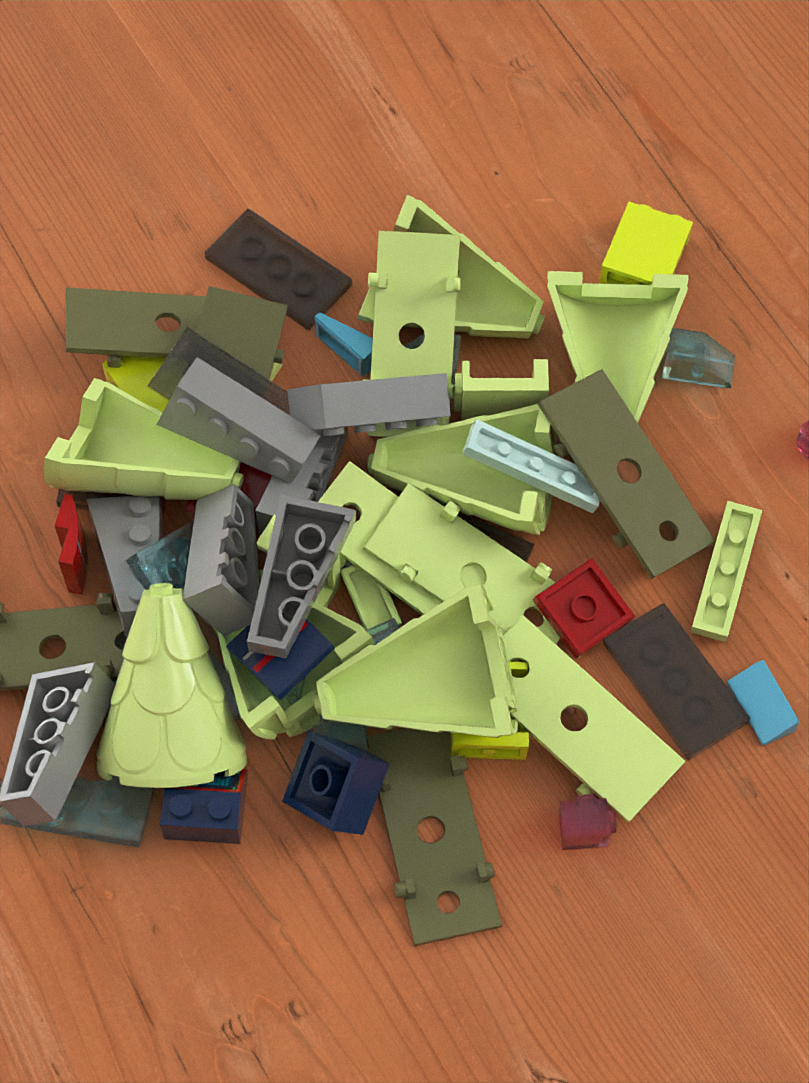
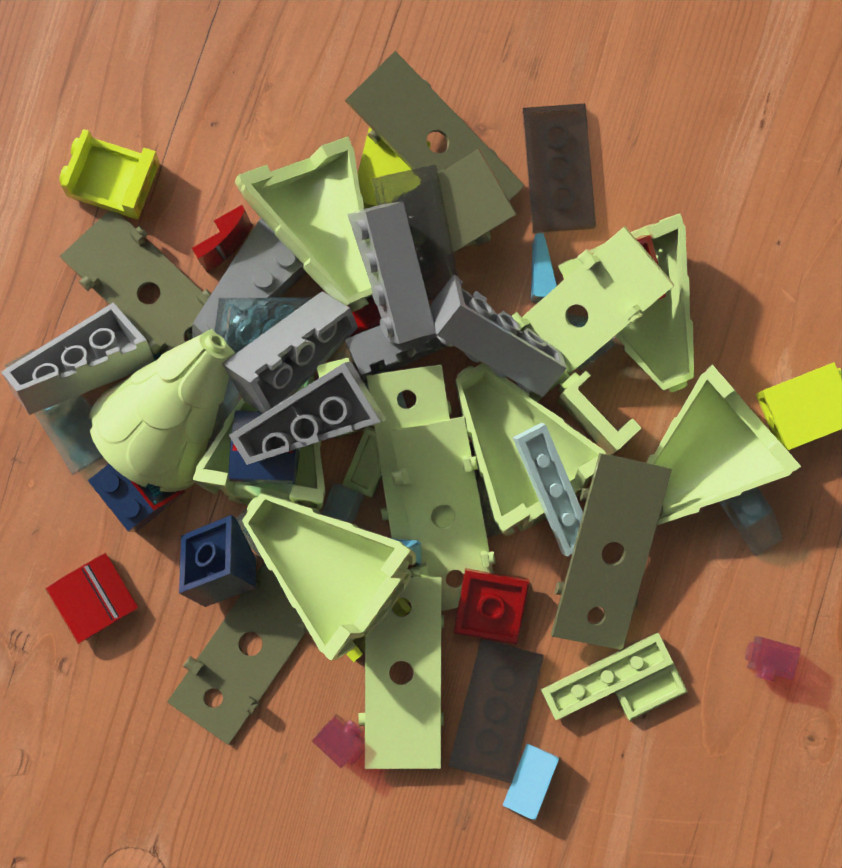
camera: 45 degrees right, 20 degrees up
none -> red slope [45,552,138,644]
none -> yellowish green tile [615,663,688,721]

